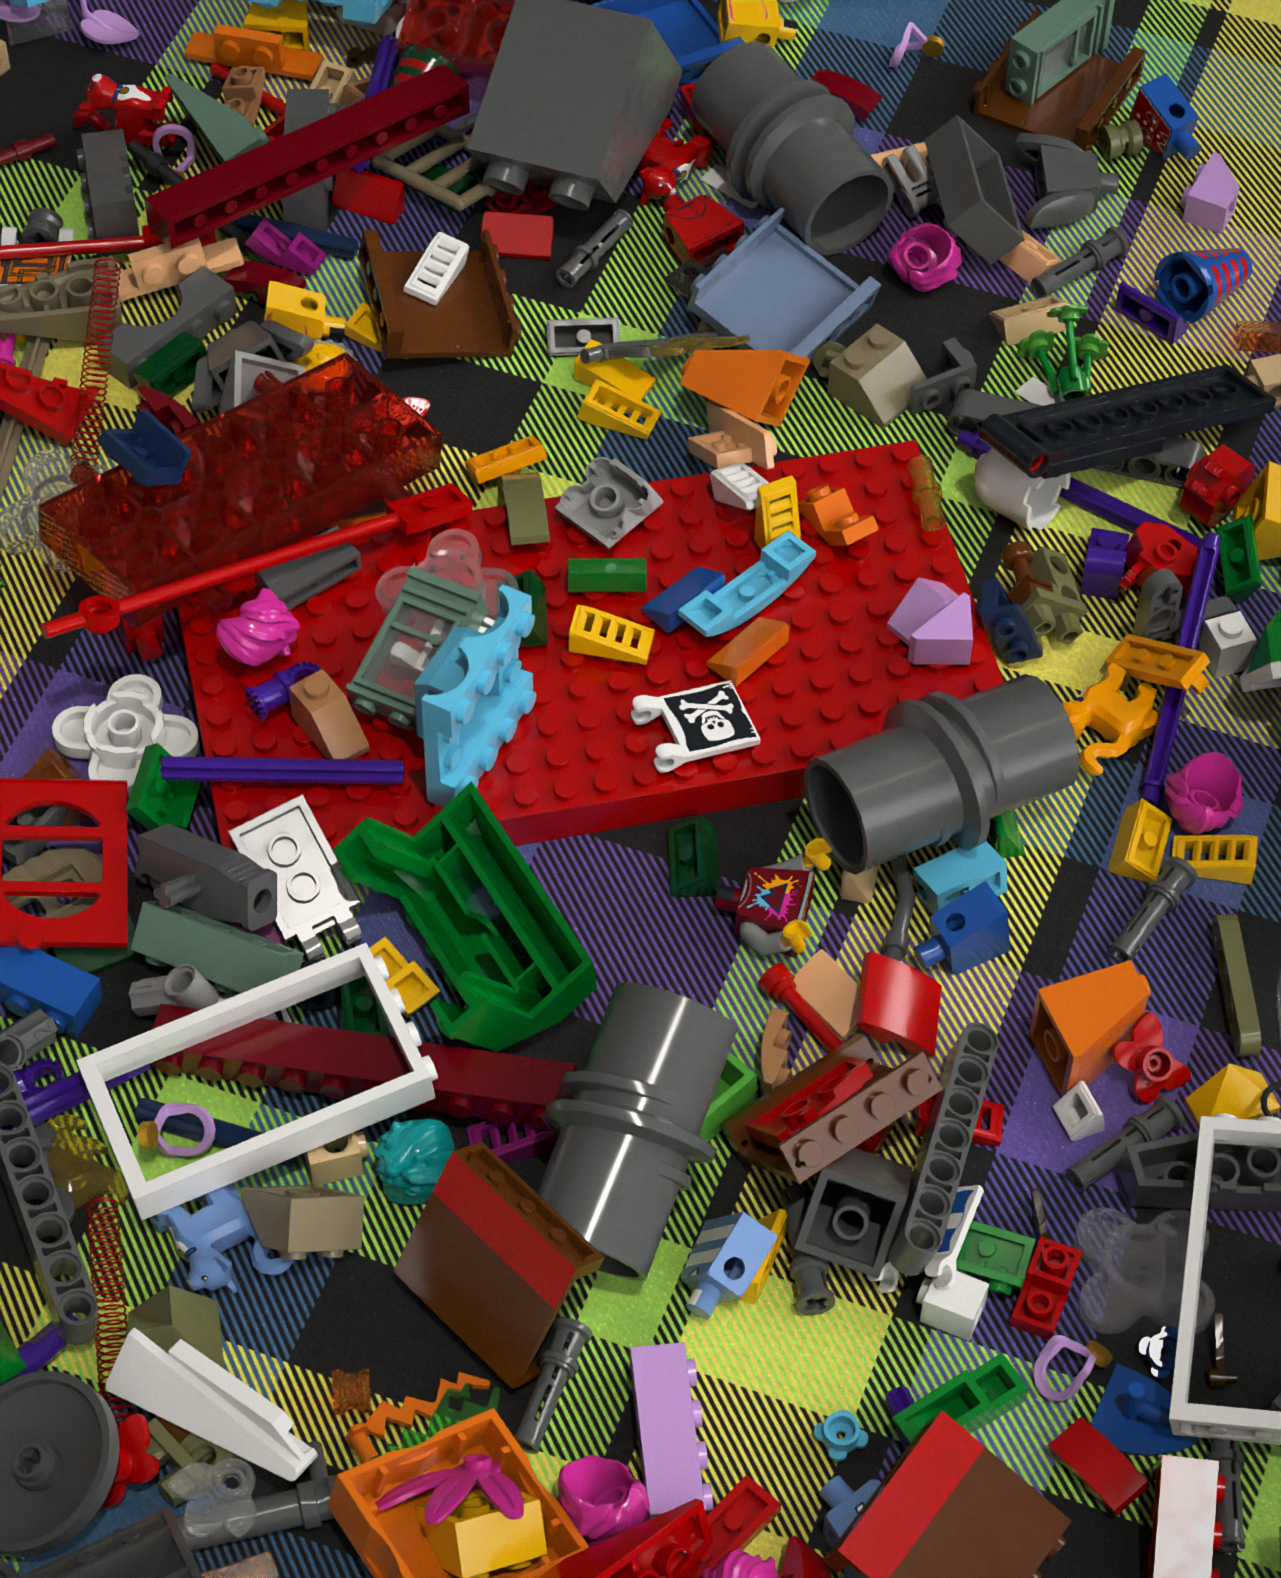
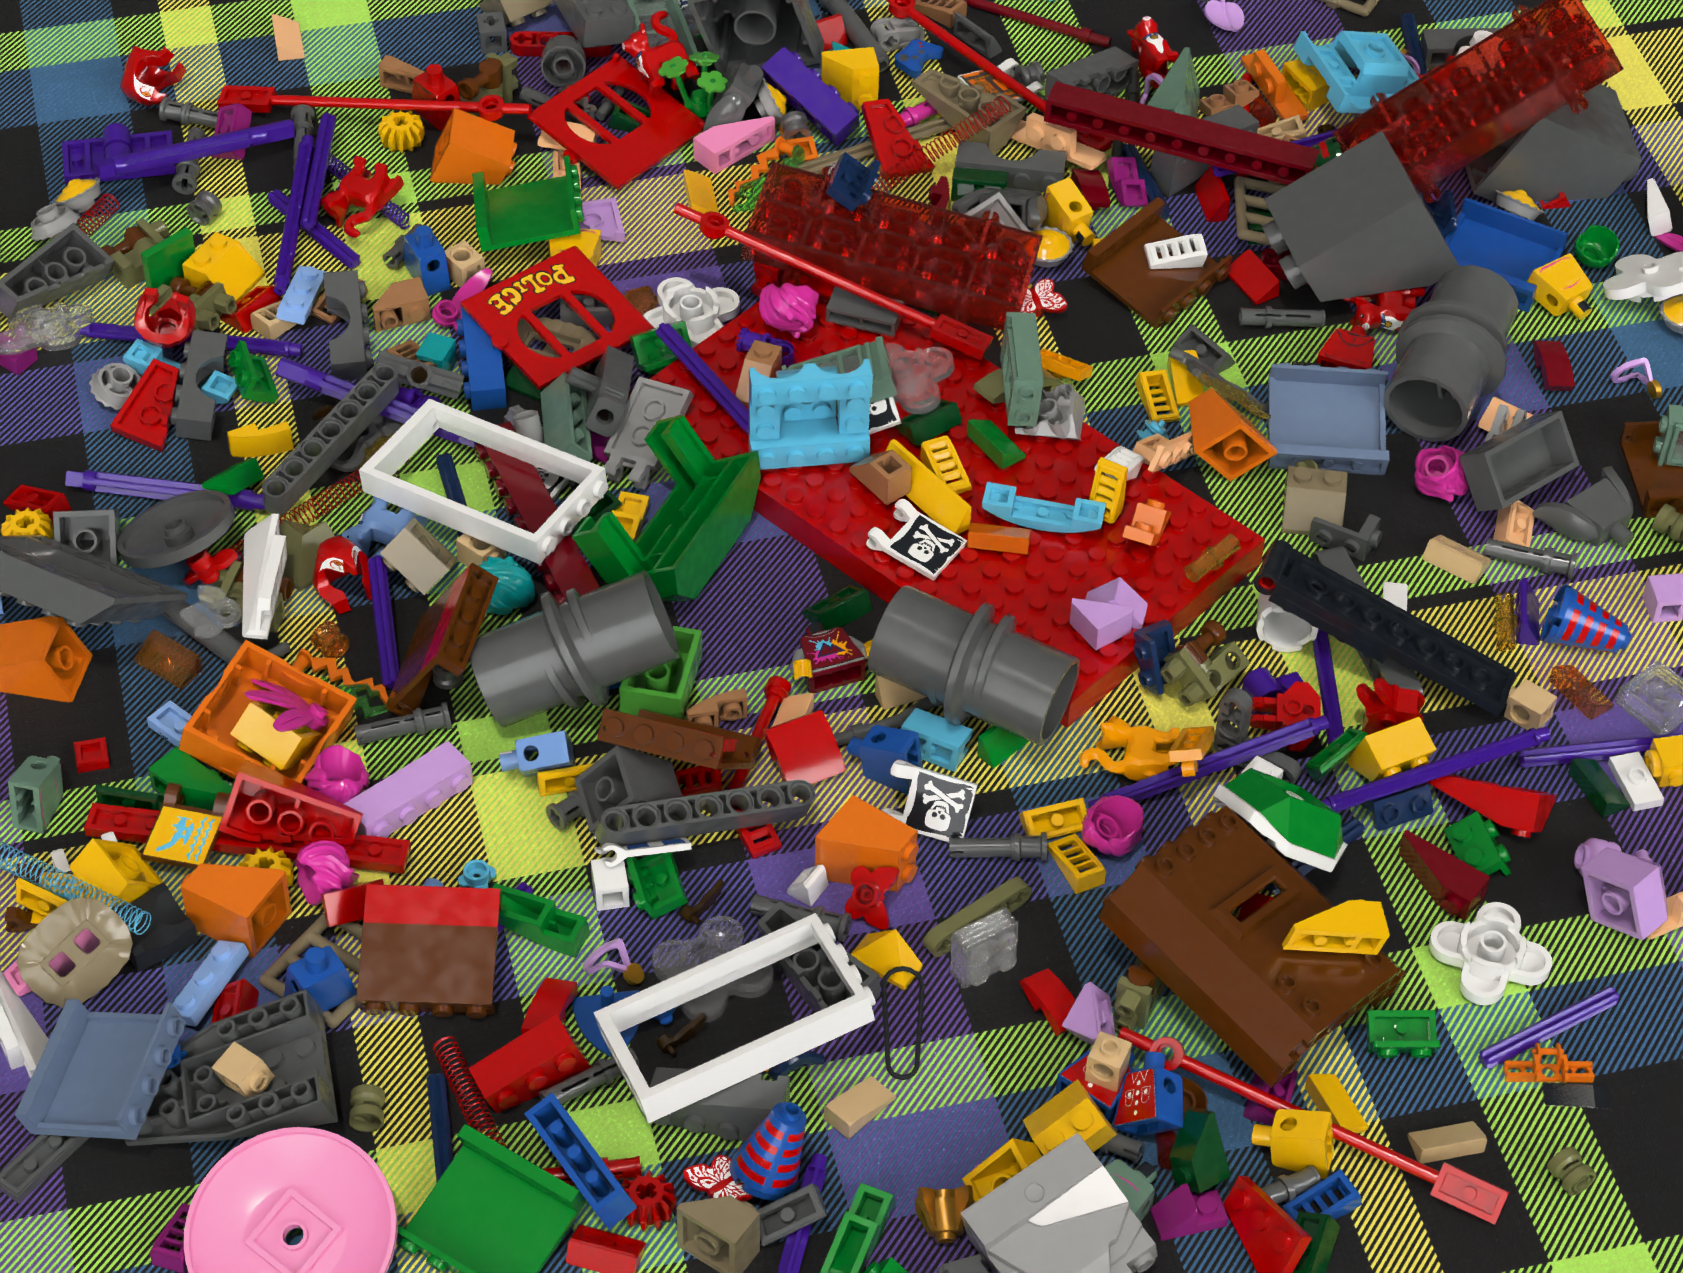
camera: 55 degrees right, 5 degrees down
lavender piece [138,1103,216,1158] -> none
blue slope [641,567,725,633] -> none
red slope [1009,1236,1083,1340] -> none
plant [1017,304,1109,401] -> none
none -> red piece [312,536,372,614]
none -> dark purple axle [367,555,399,689]
none -> medium nougat slope [849,450,912,505]
none -> flag [882,760,978,842]
none -> yellow slope [886,439,972,535]
none -> sand green door [1000,312,1044,427]
none -> medium azure wheel [1136,419,1168,441]
none -> clear red cone [1251,93,1277,128]
none -> clear yellow pin [1493,592,1518,652]

